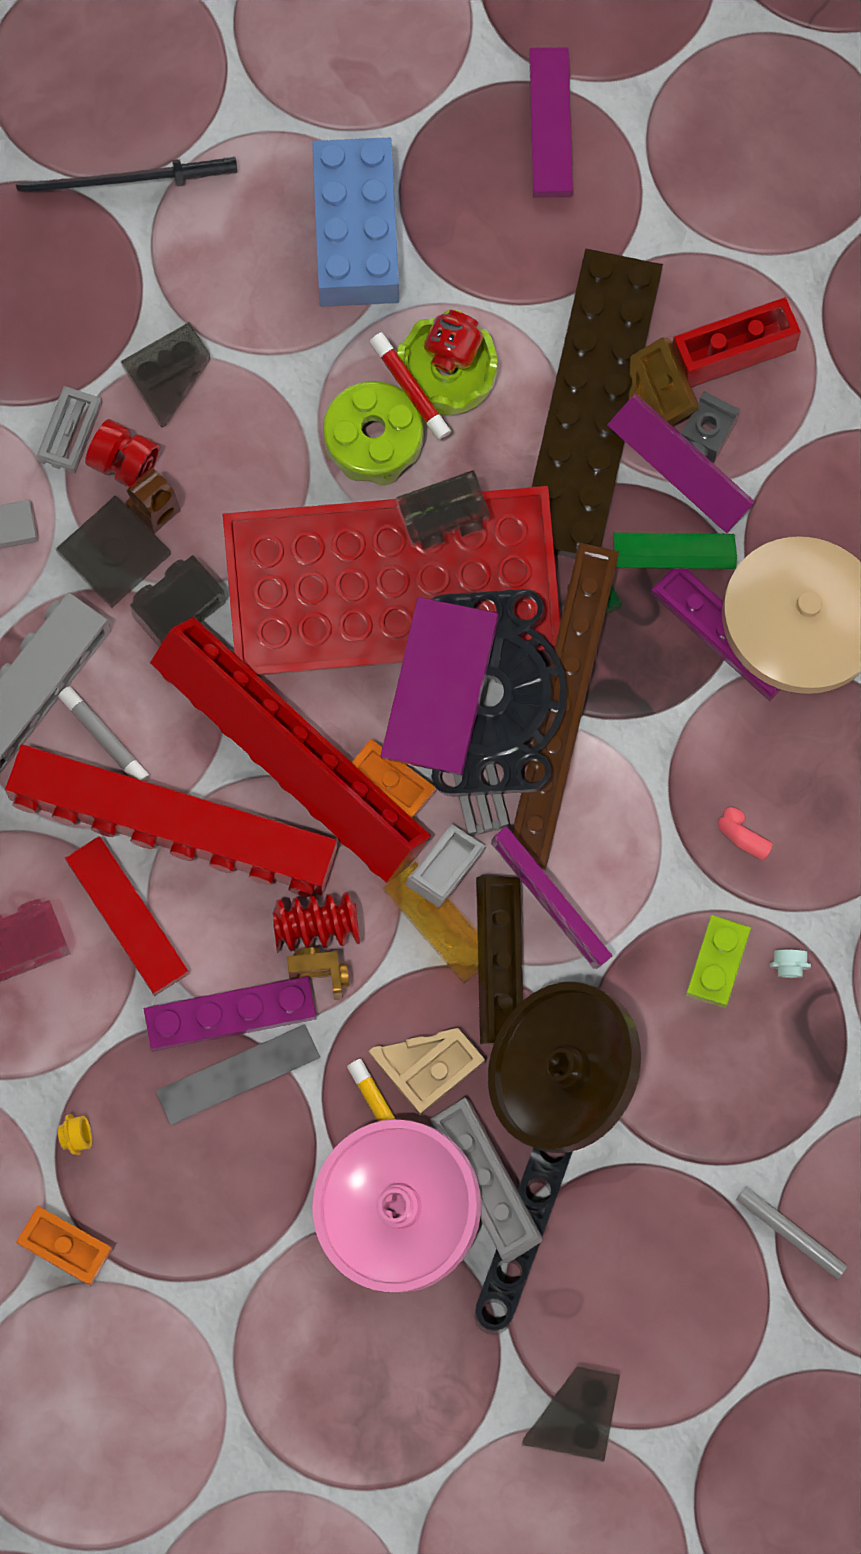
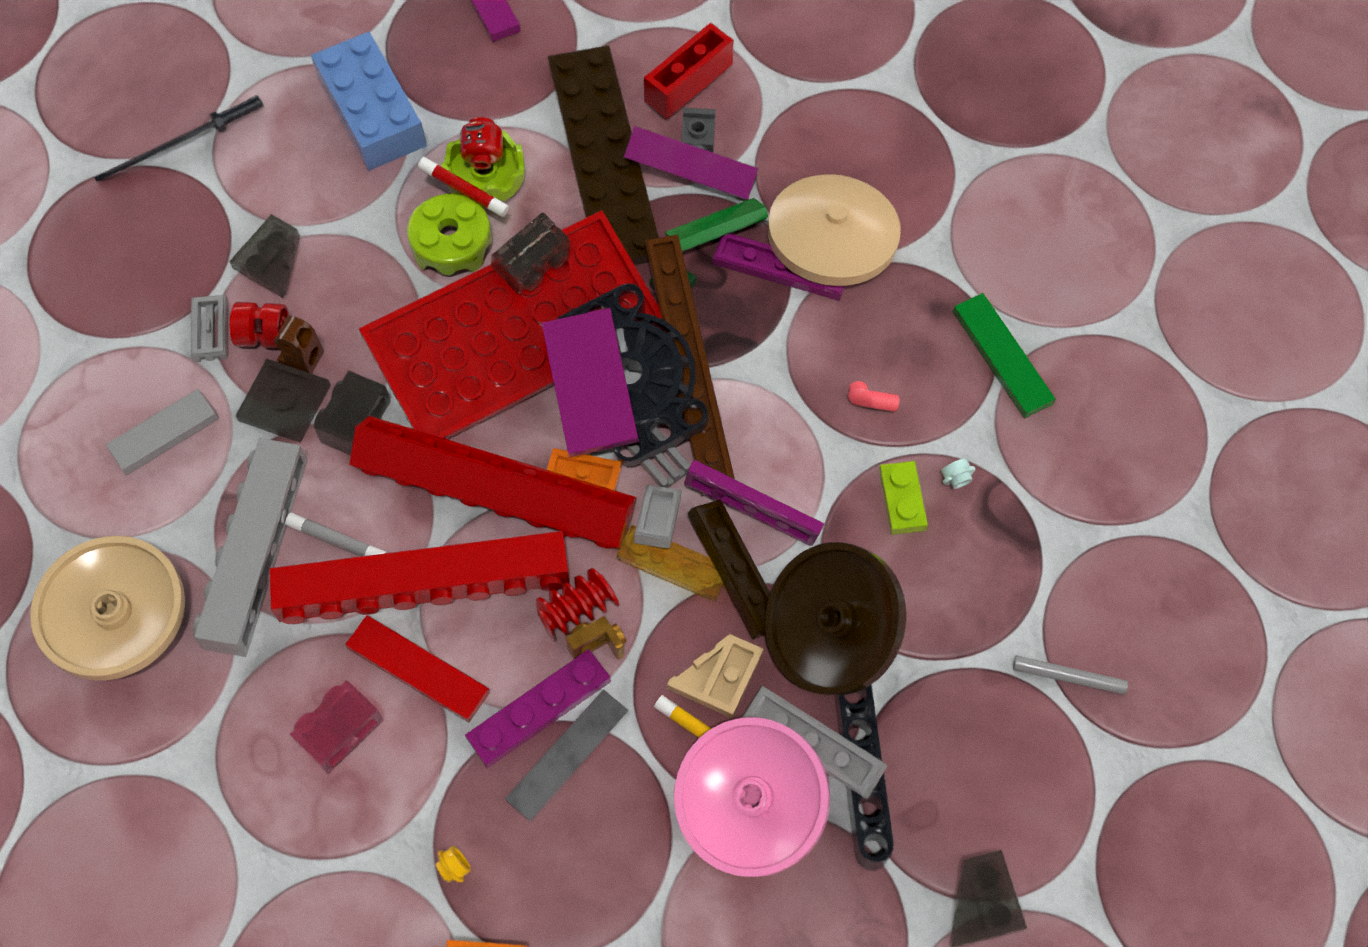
camera: 25 degrees left, 10 degrees down
pearl gold wing [629,337,700,425] -> none

